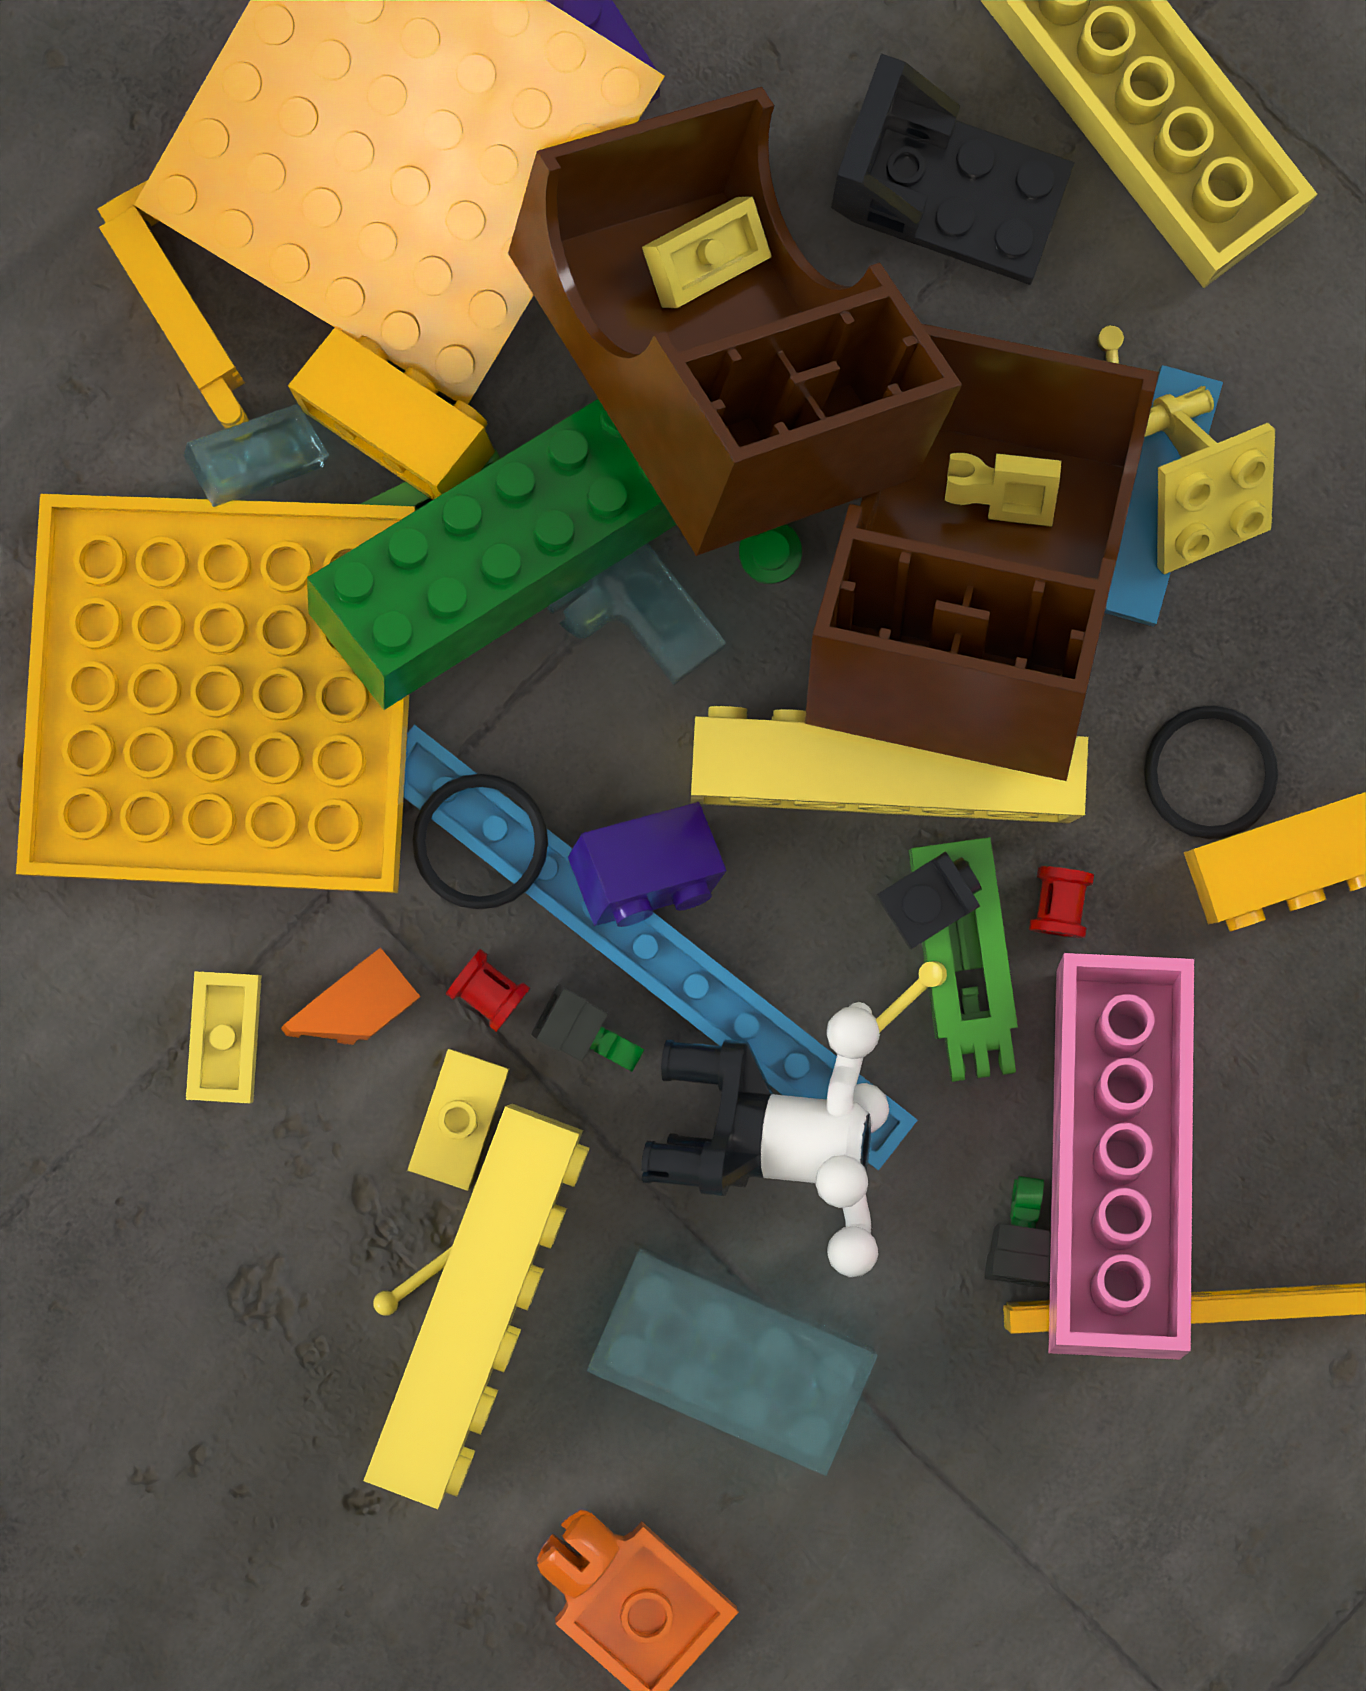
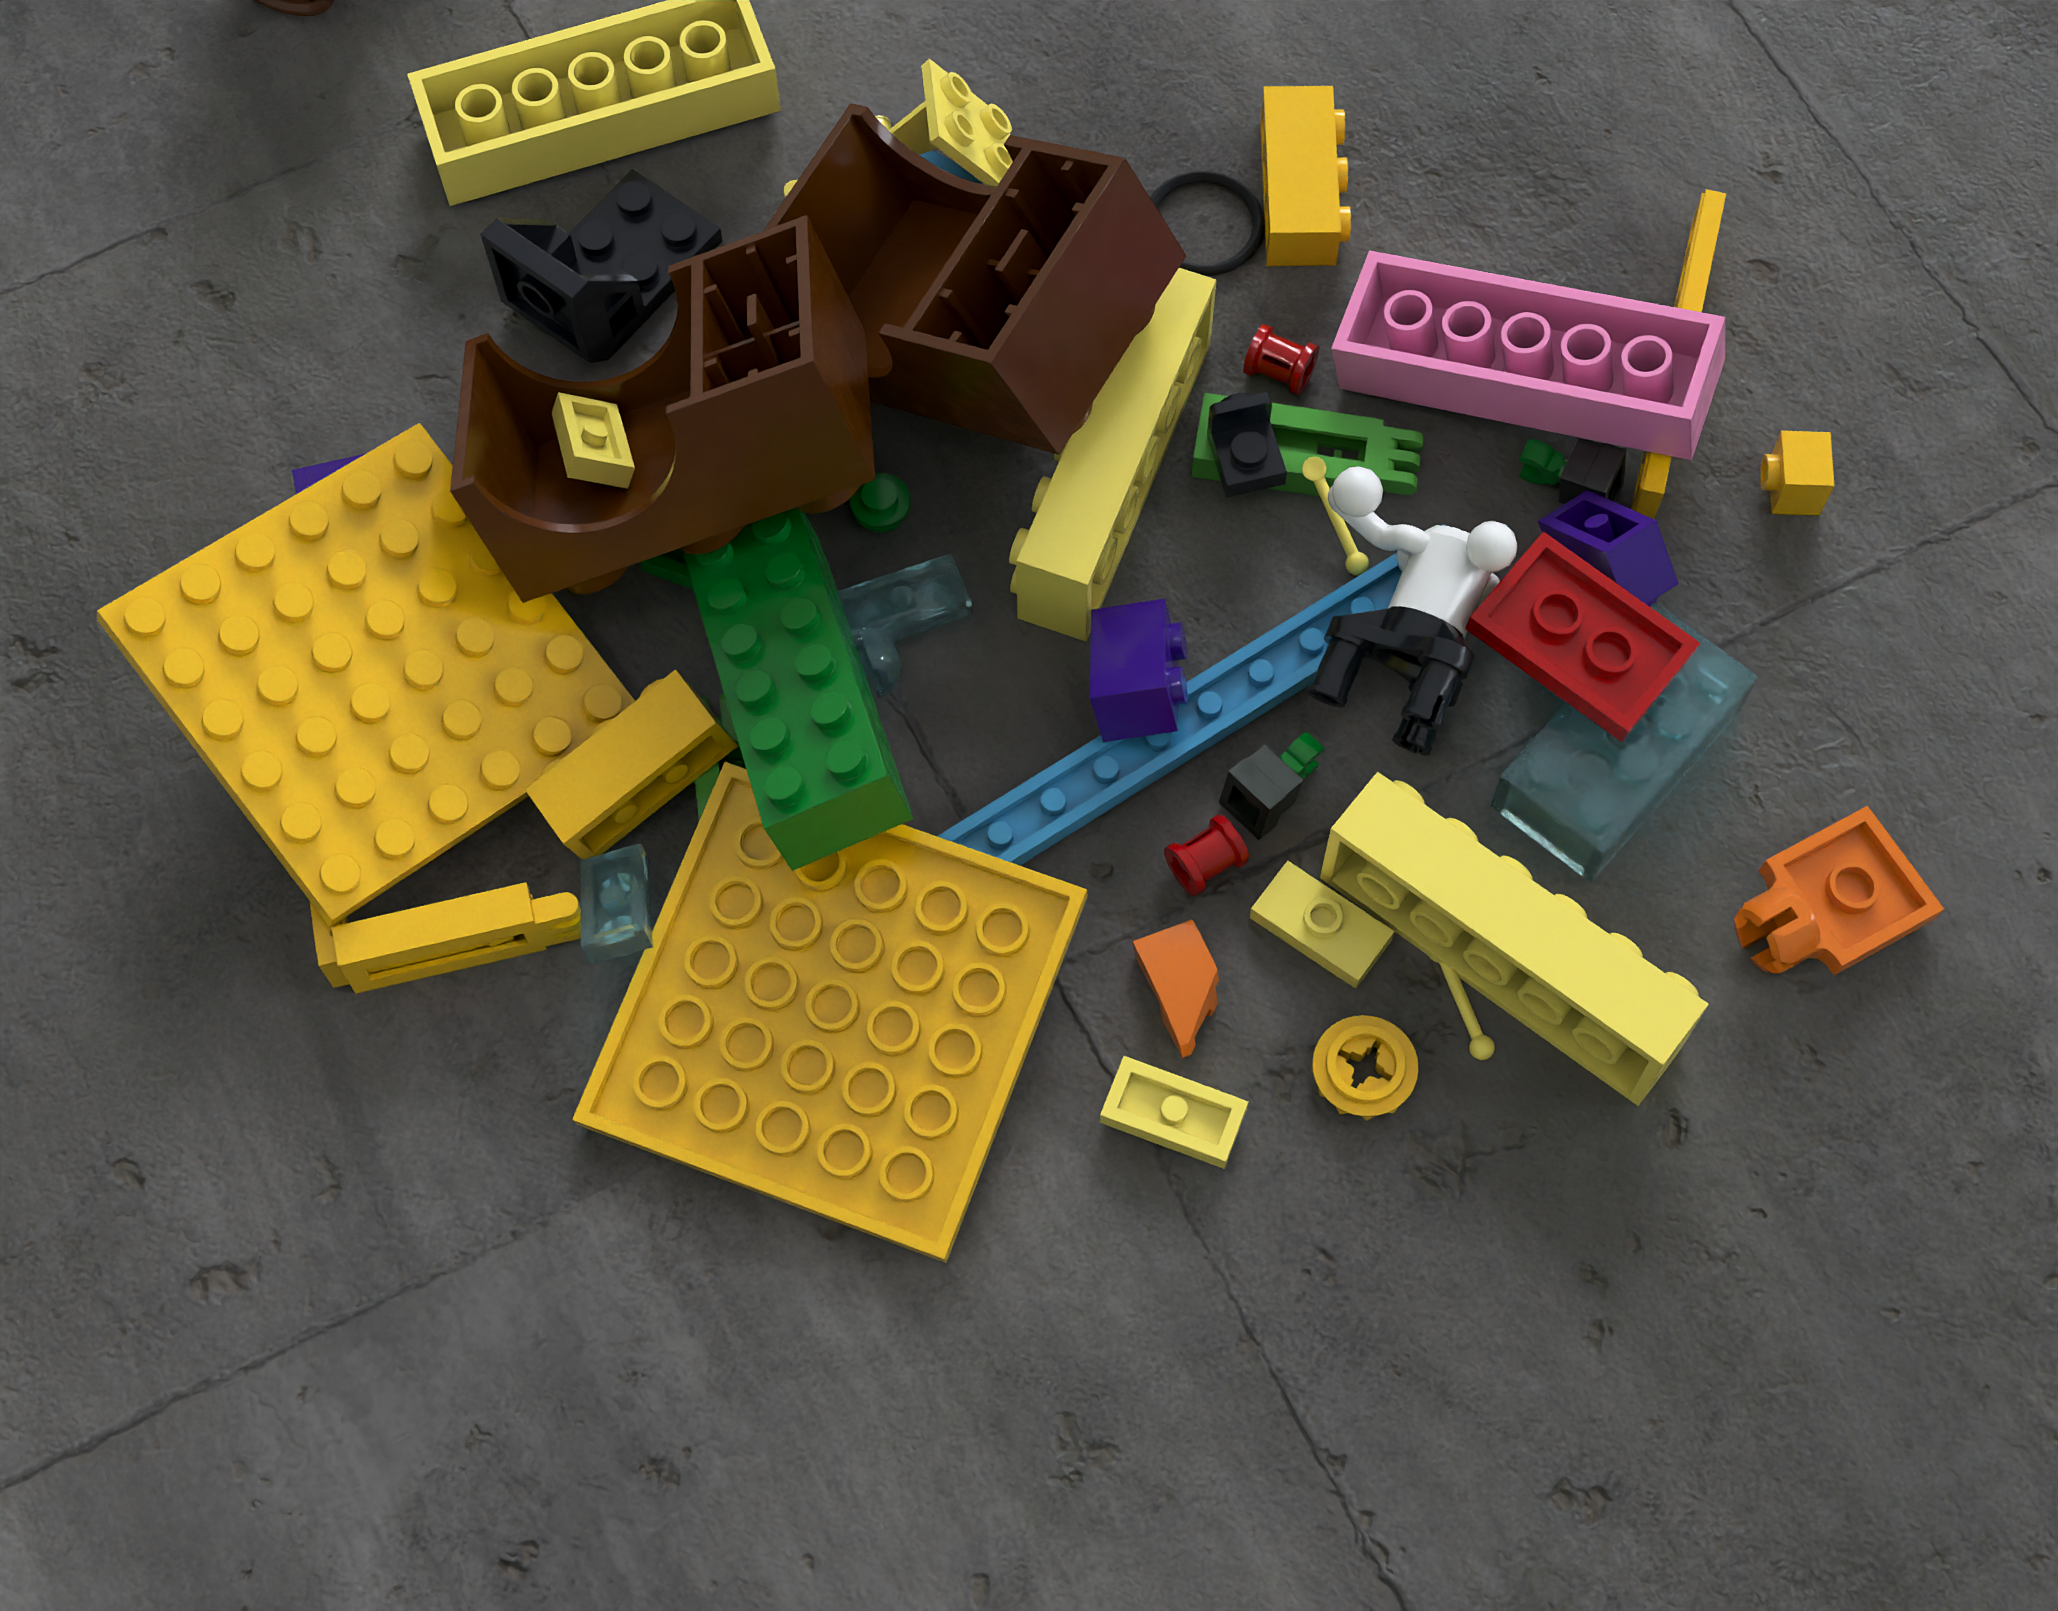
camera: 70 degrees left, 20 degrees down
black tyre [412,774,548,910] -> none
light yellow plate [945,453,1061,526] -> none
none -> yellow gear [1311,1015,1418,1121]
none -> red plate [1465,531,1701,742]
none -> dark purple brick [1538,490,1679,607]
none -> yellow plate [1760,431,1835,516]

